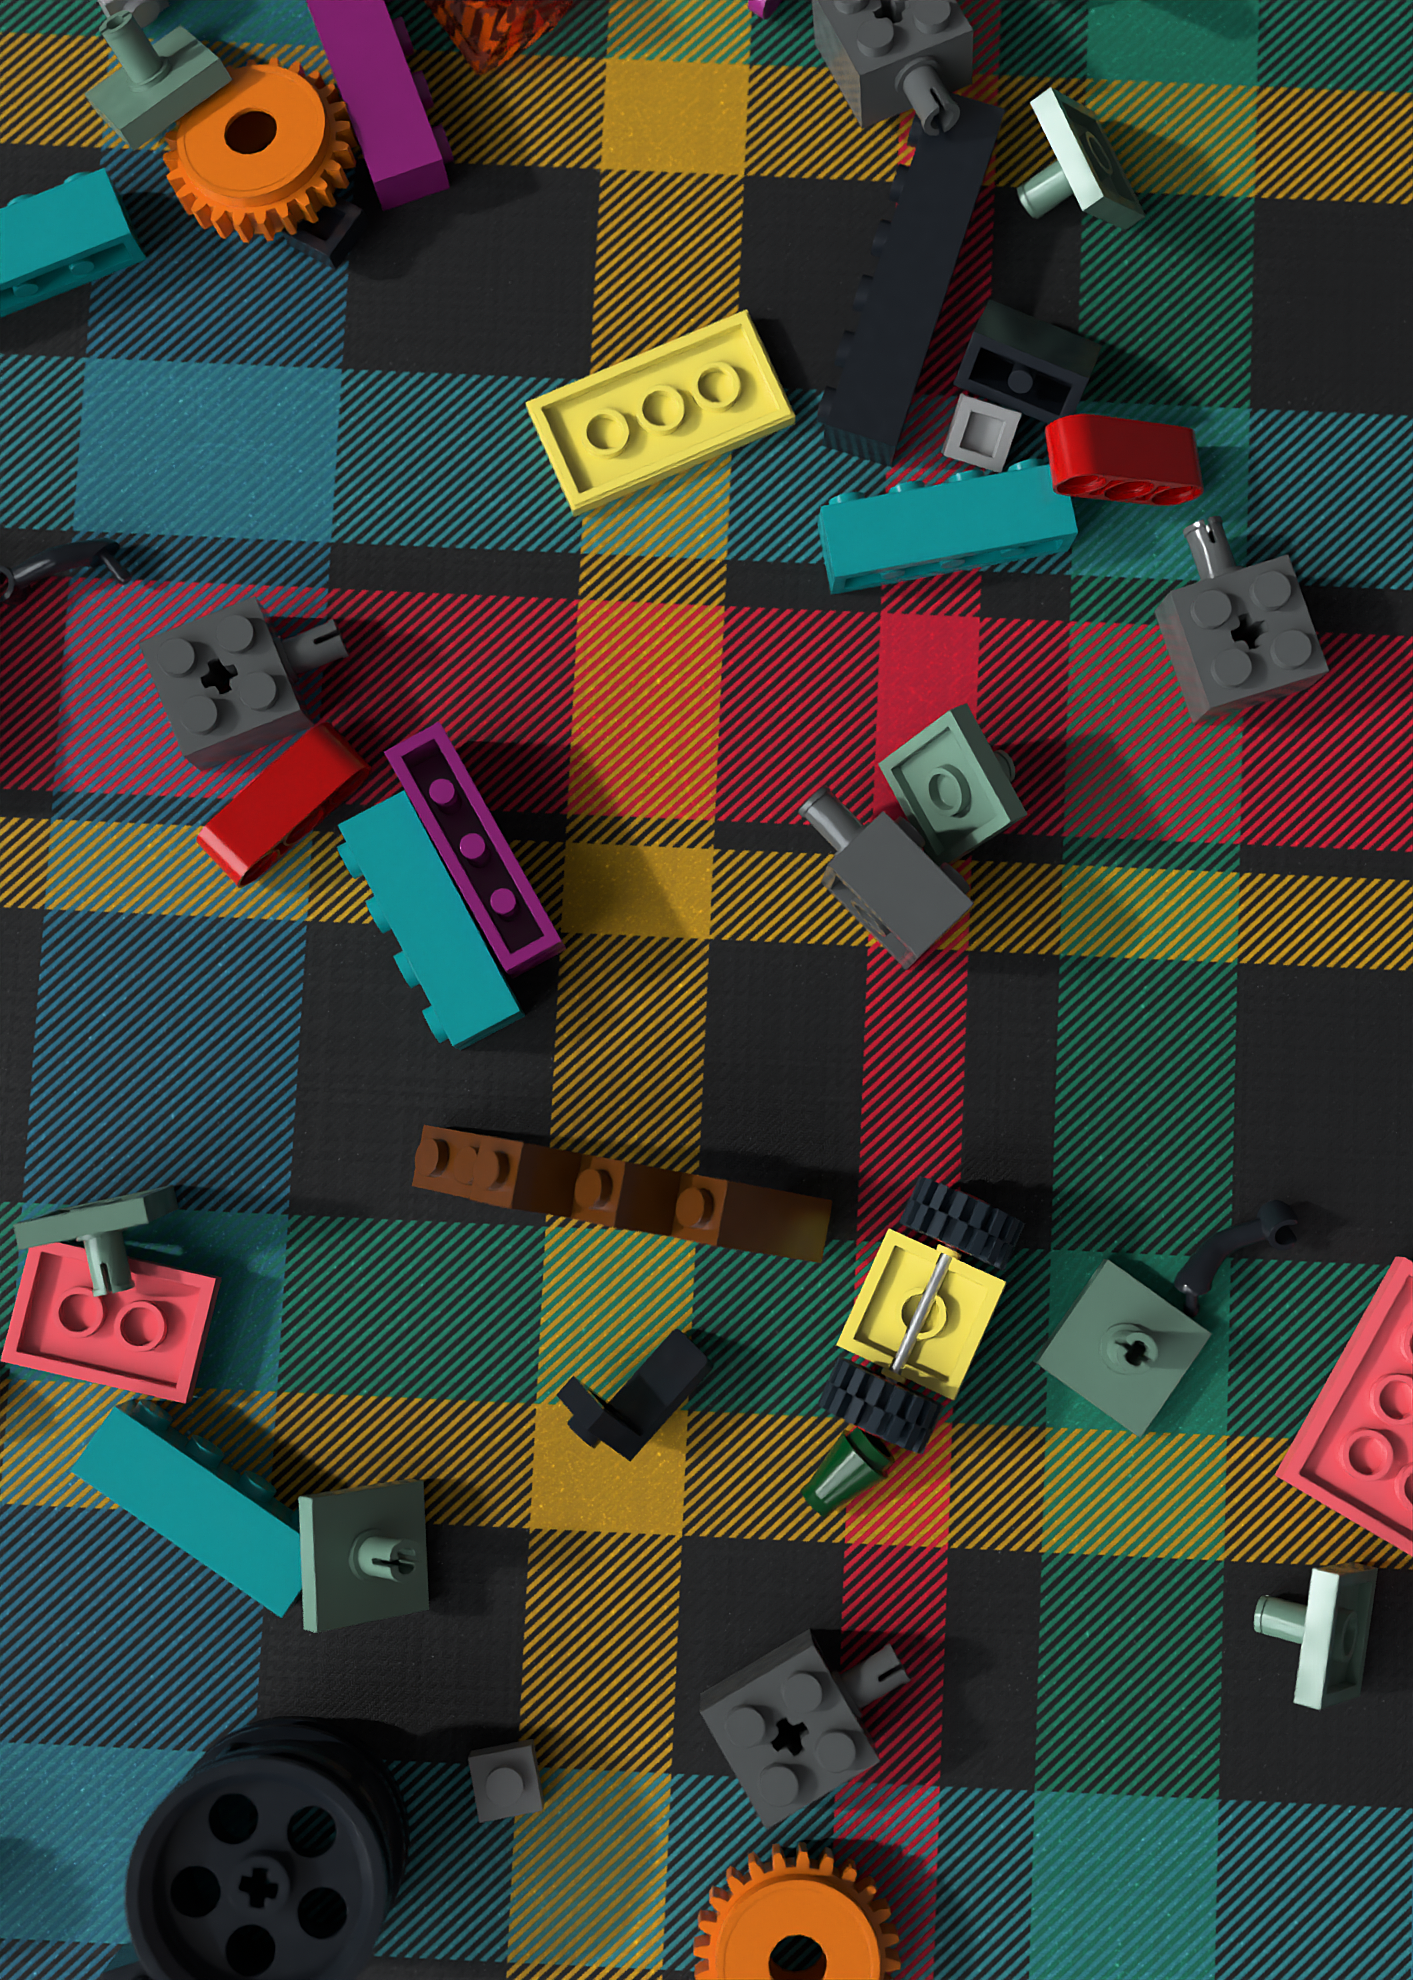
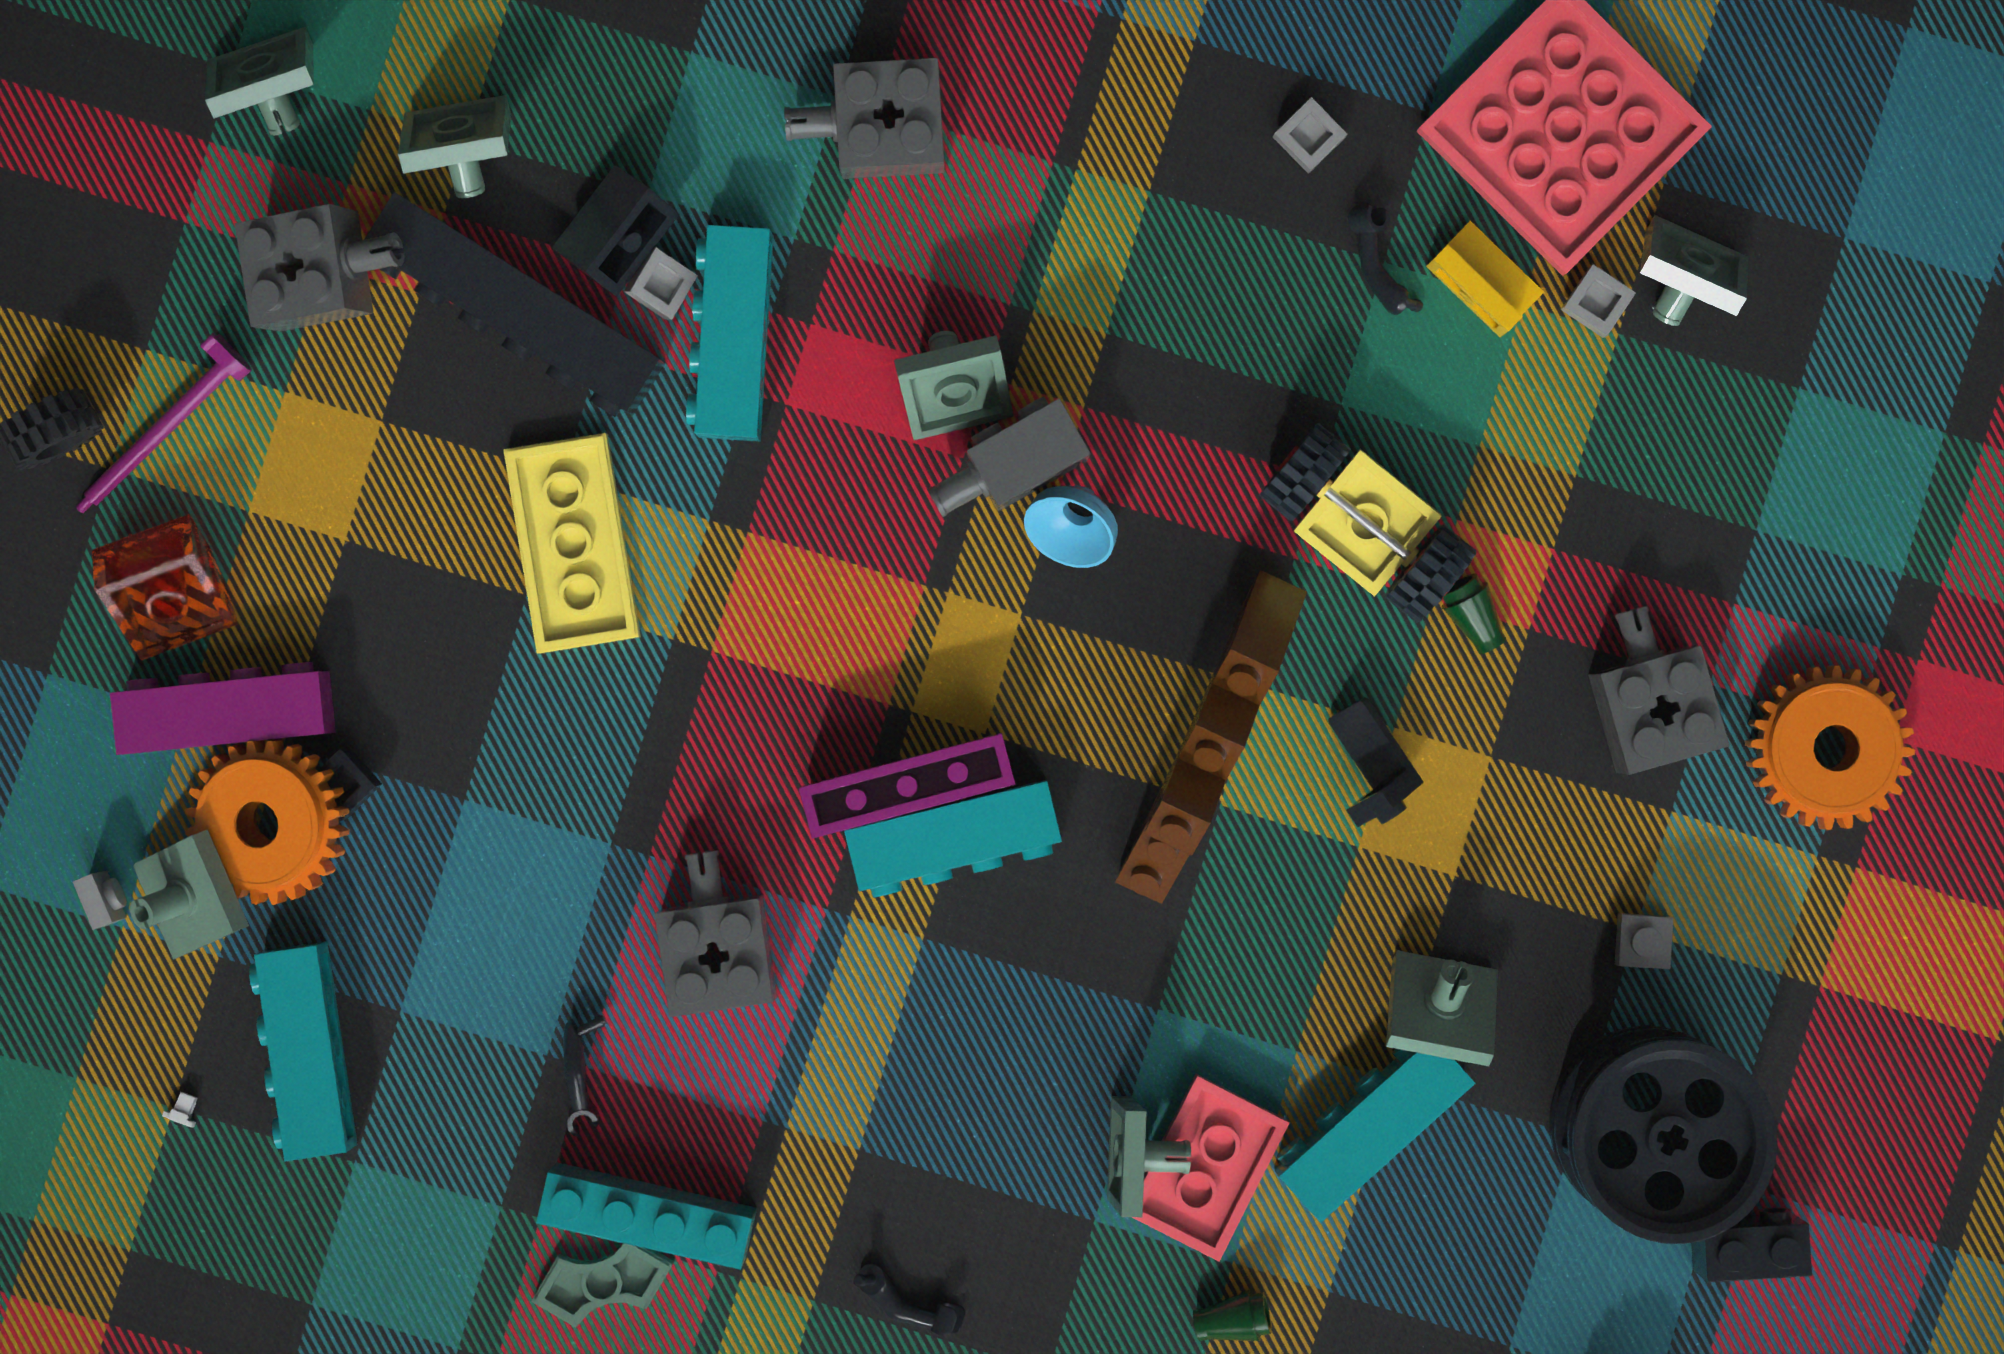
camera: 75 degrees left, 5 degrees up
red beam [196,722,371,888] -> none
sand green tile [1033,1259,1212,1438] -> none
red beam [1045,414,1204,506] -> none
none -> medium azure piece [1024,485,1118,568]
none -> light grey plate [1273,97,1347,174]
none -> yellow panel [1426,221,1544,337]
none -> light grey plate [1561,264,1636,338]

